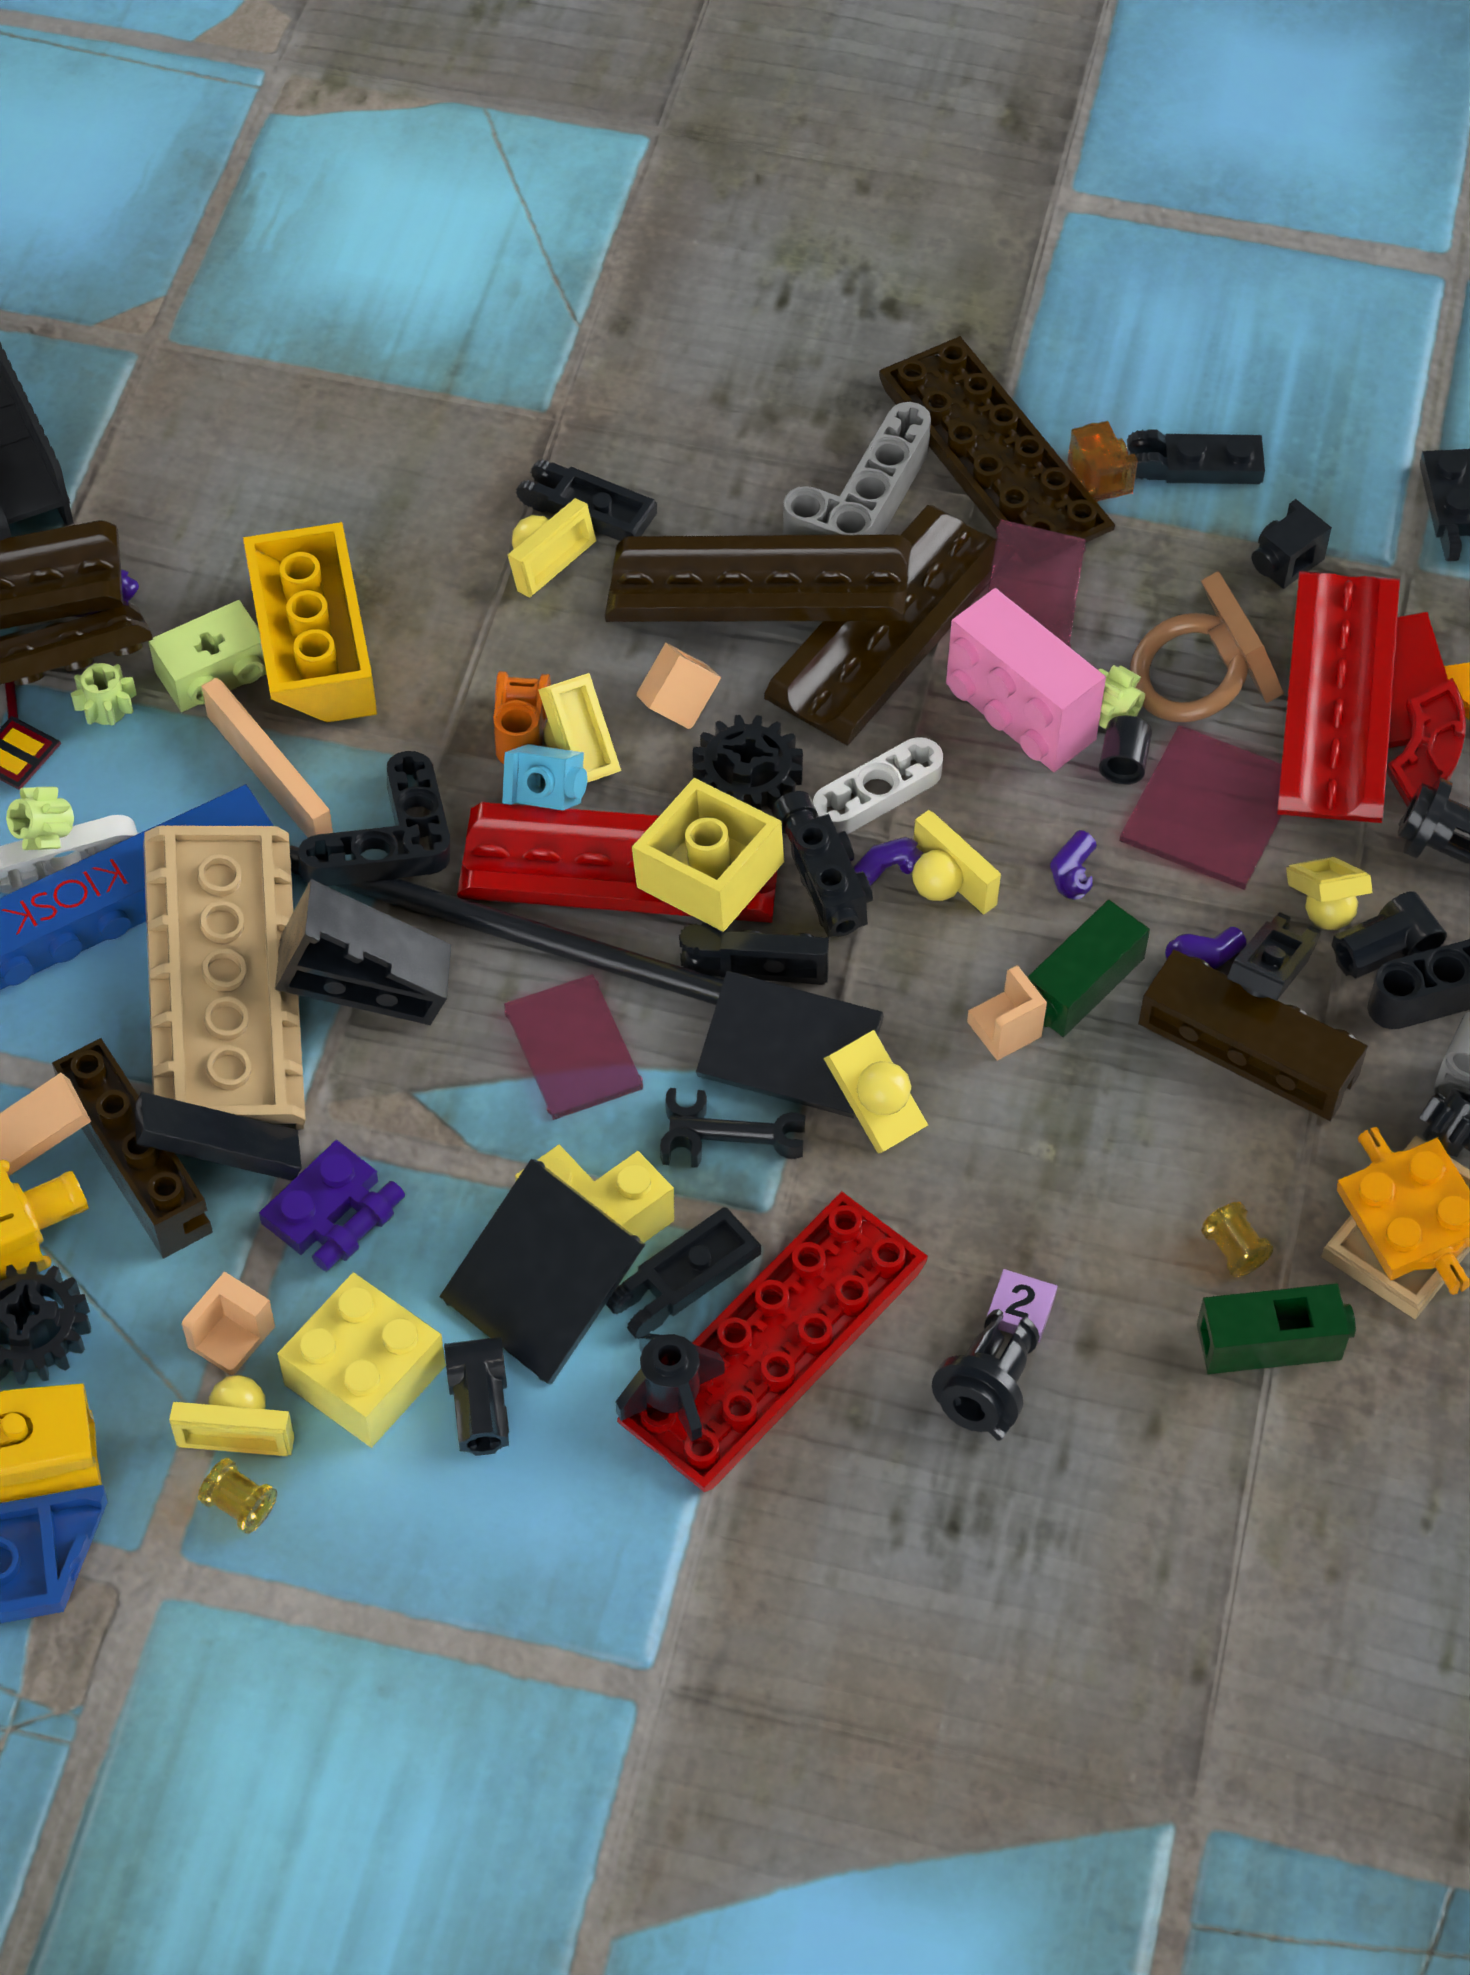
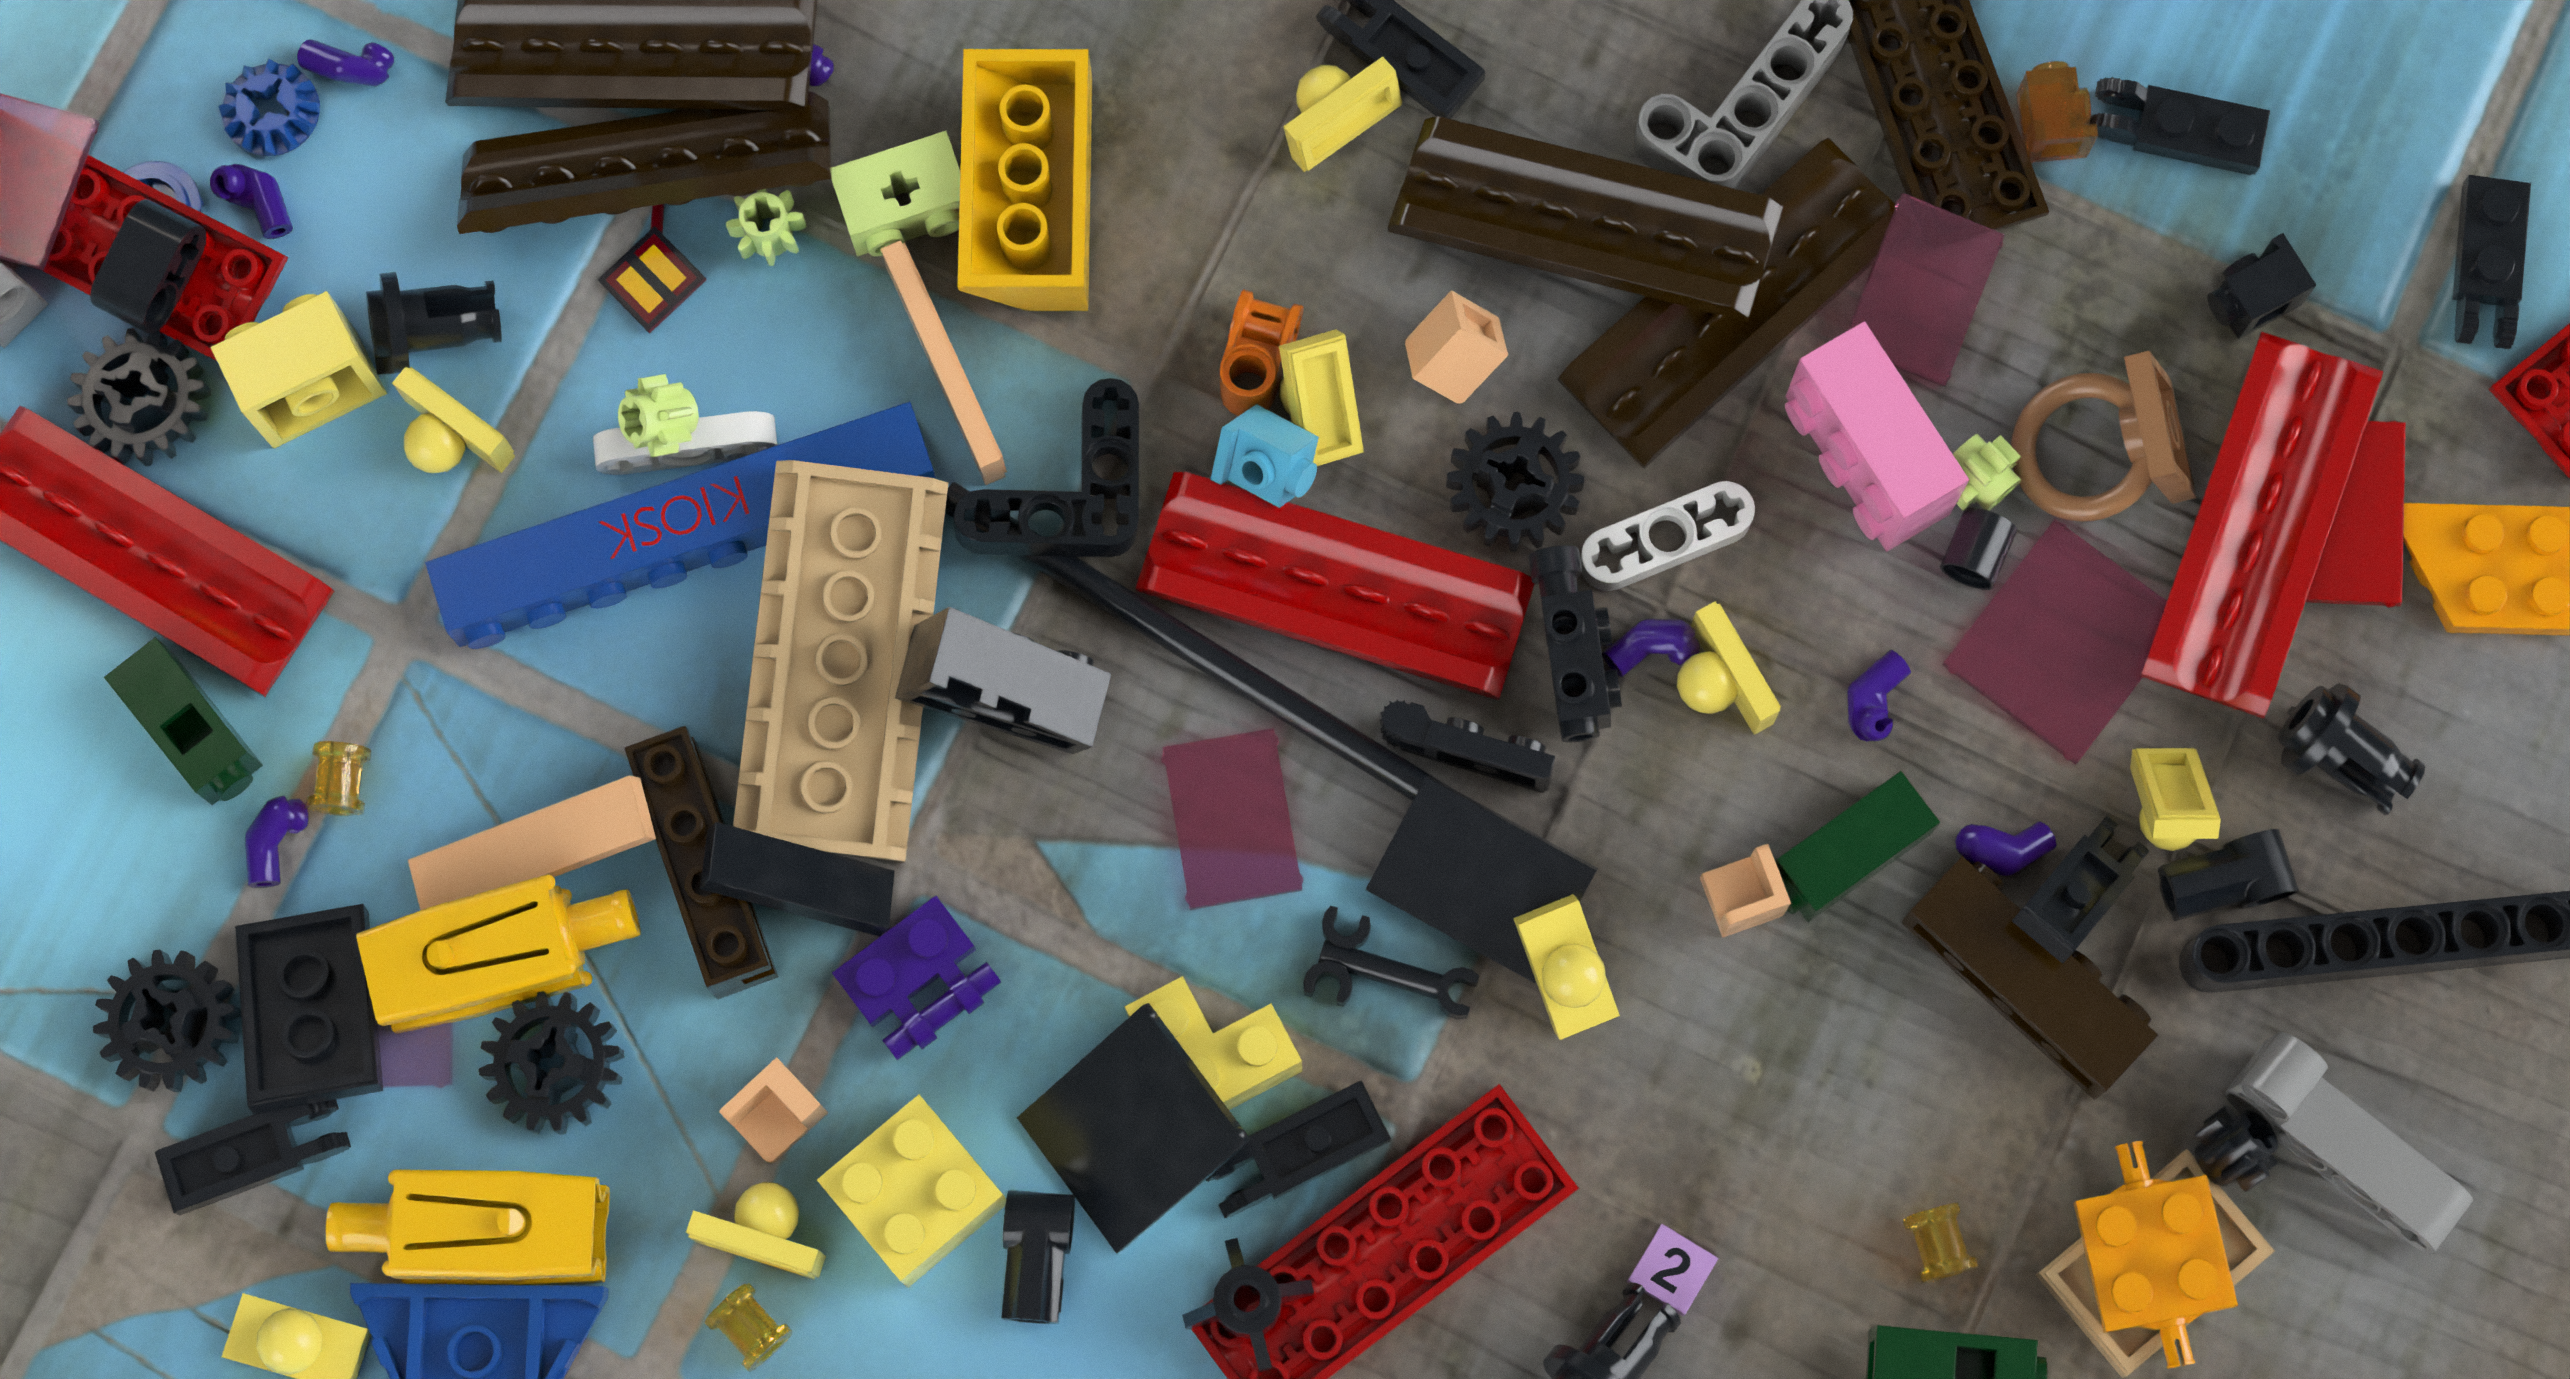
camera: 15 degrees right, 20 degrees up
light yellow brick [632,778,784,932] -> none
red tile [1387,678,1466,807] -> none

